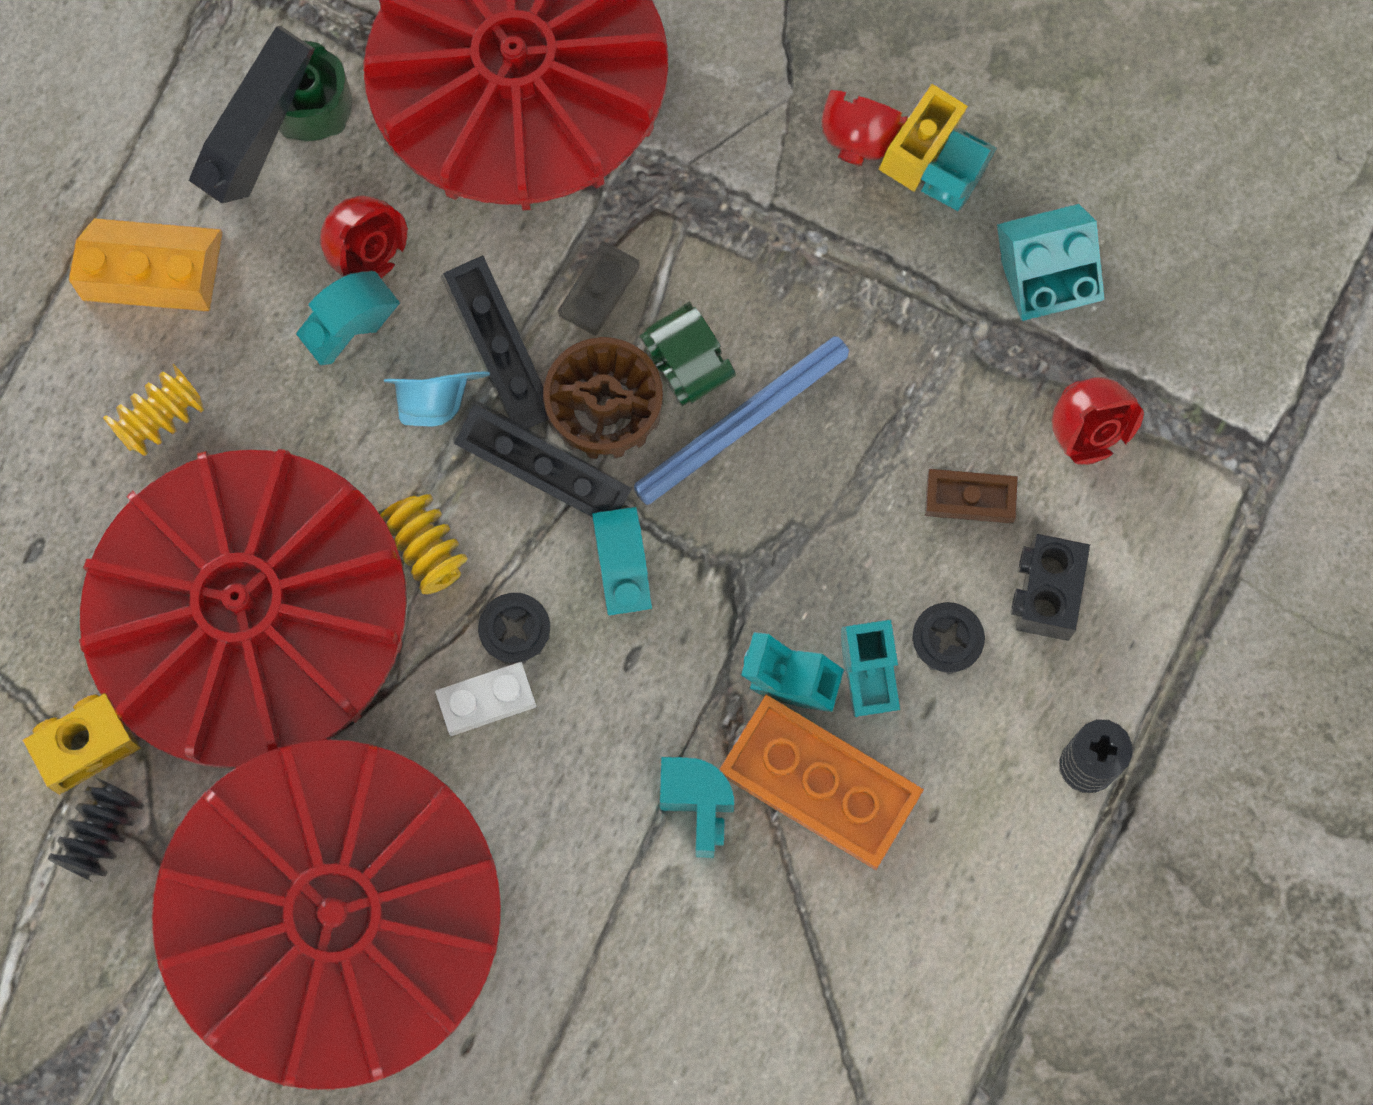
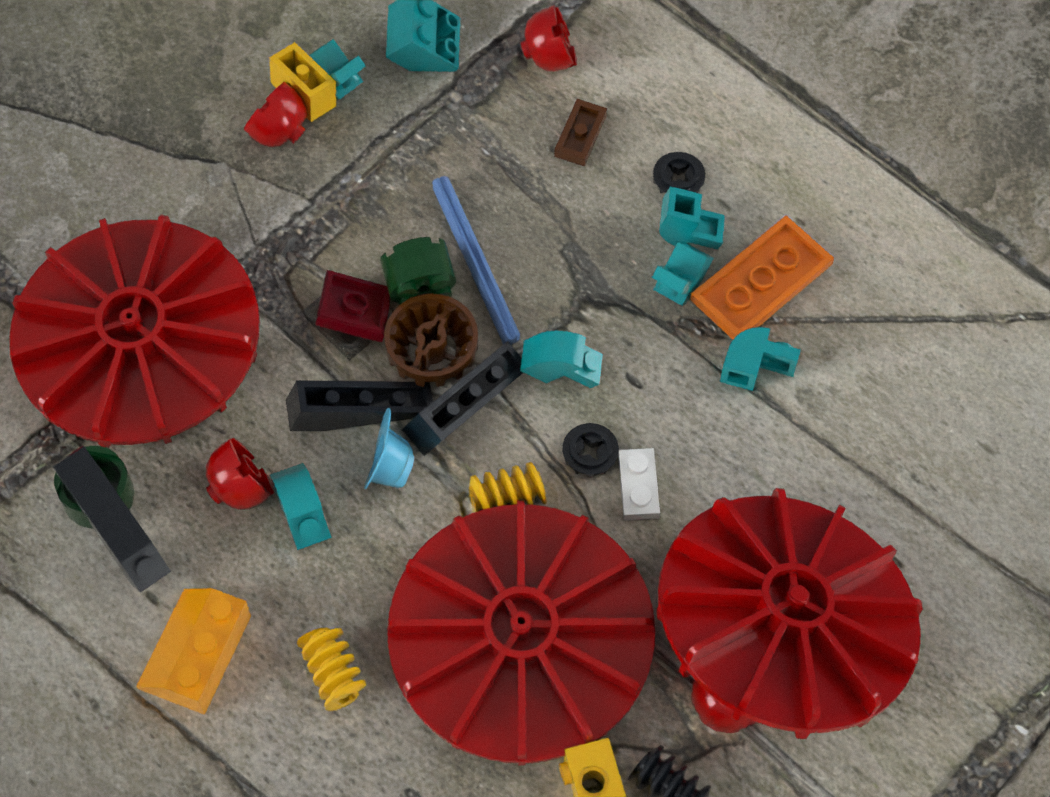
camera: 75 degrees left, 10 degrees down
black brick [1011,534,1090,641] -> none
black piece [1059,719,1133,793] -> none
none -> dark red tile [315,270,391,343]

